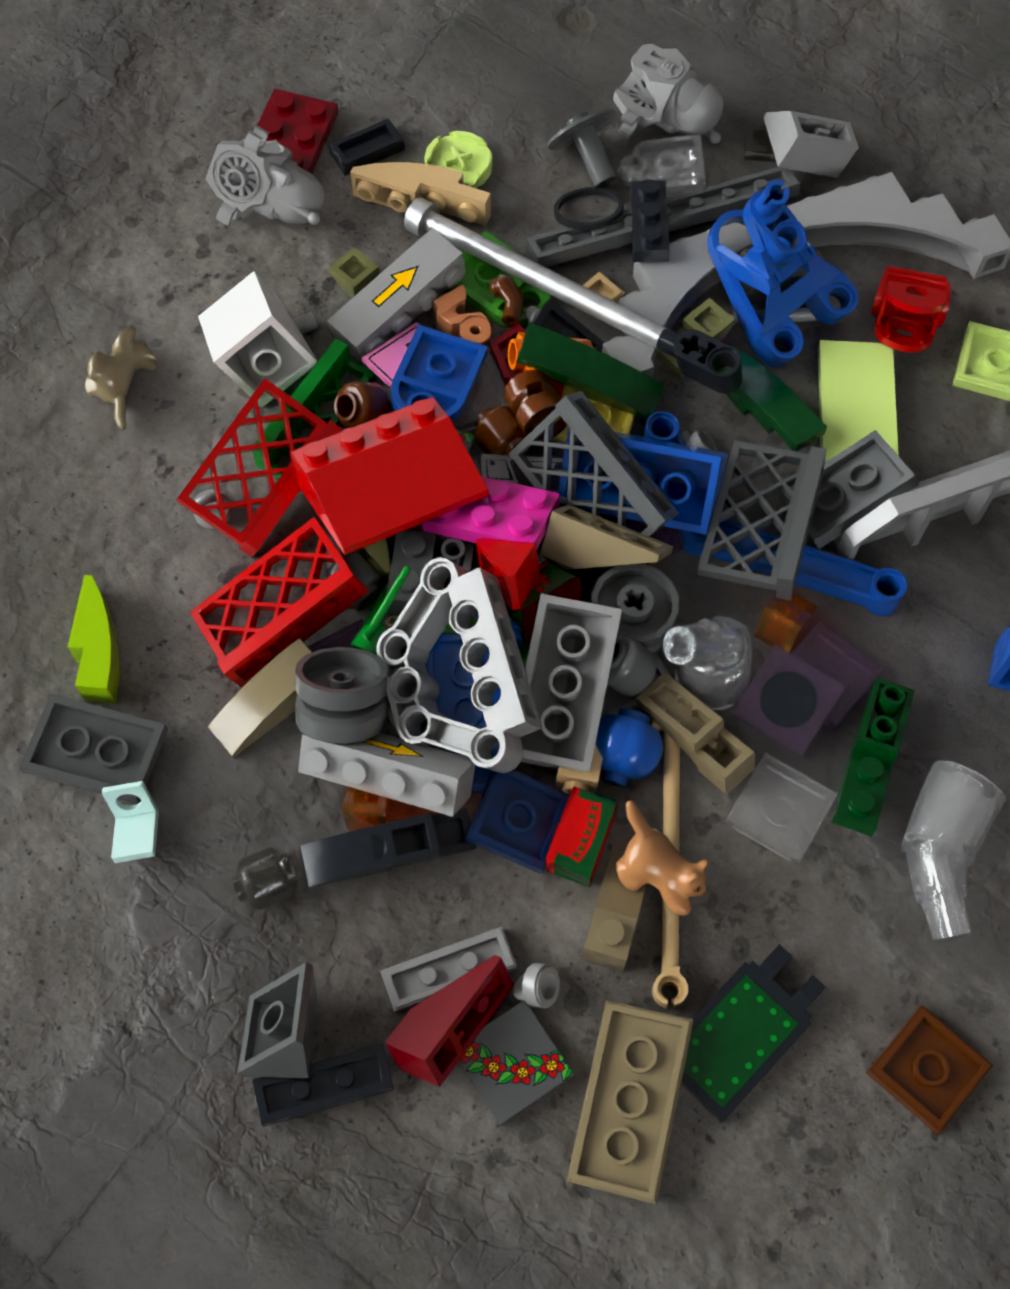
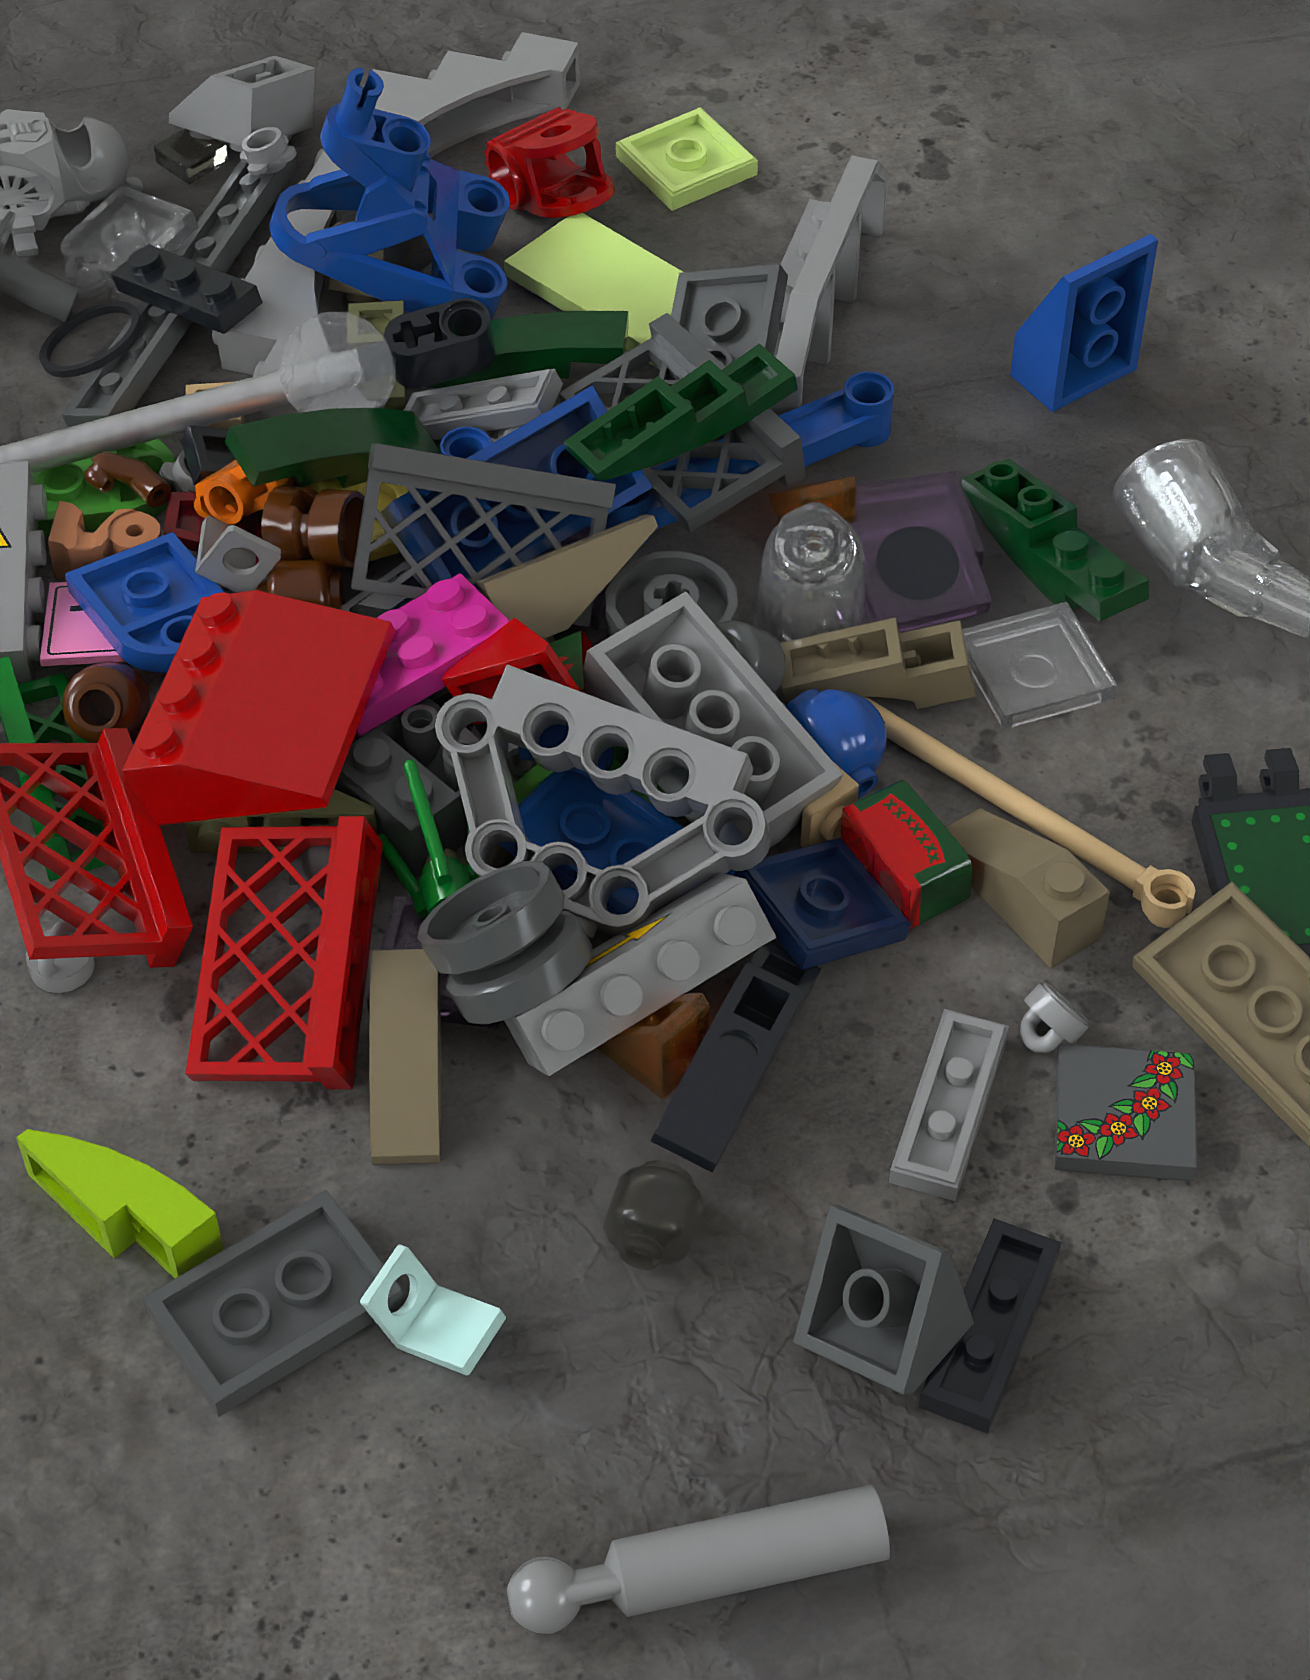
camera: 50 degrees left, 15 degrees down
dark red slope [385,955,514,1087] -> none
medium nougat animal [616,800,708,916] -> none
none -> light grey bracket [195,516,281,593]
none -> light grey plate [240,127,297,175]
none -> clear tile [280,312,395,413]
none -> light grey tile [404,369,563,440]
none -> light grey piece [507,1484,890,1634]
none -> dark green slope [564,343,798,482]

